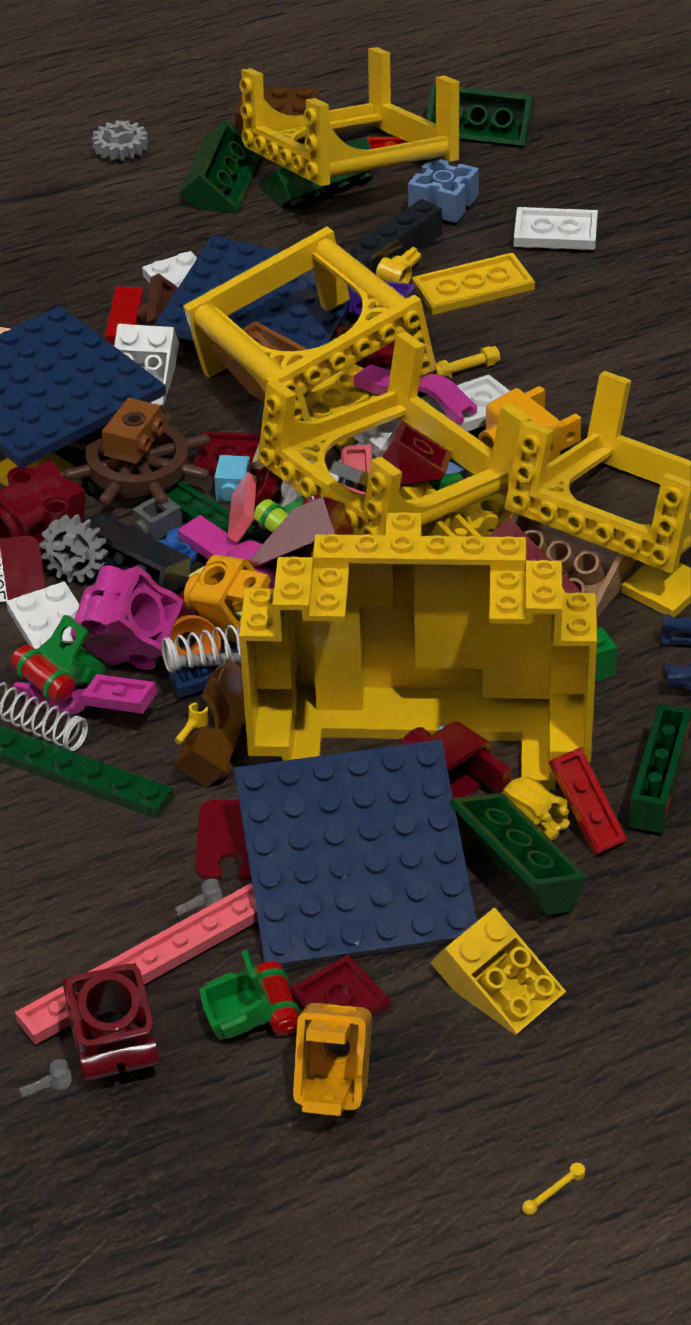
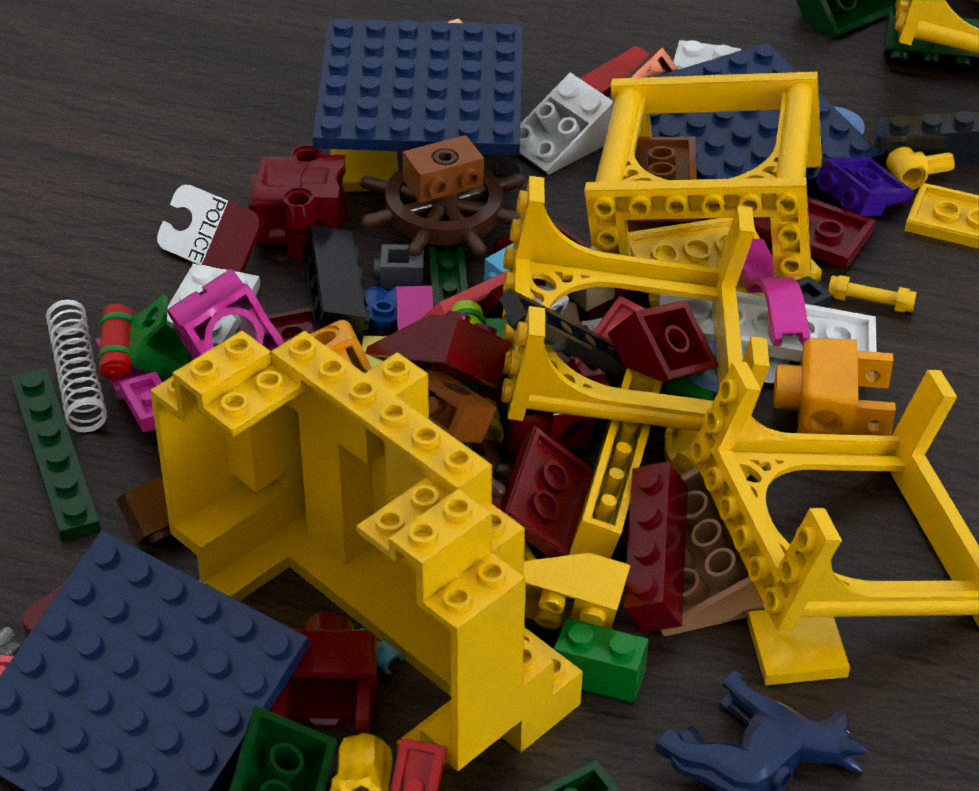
camera: 40 degrees right, 0 degrees up
light grey gear [39,515,108,583] -> none

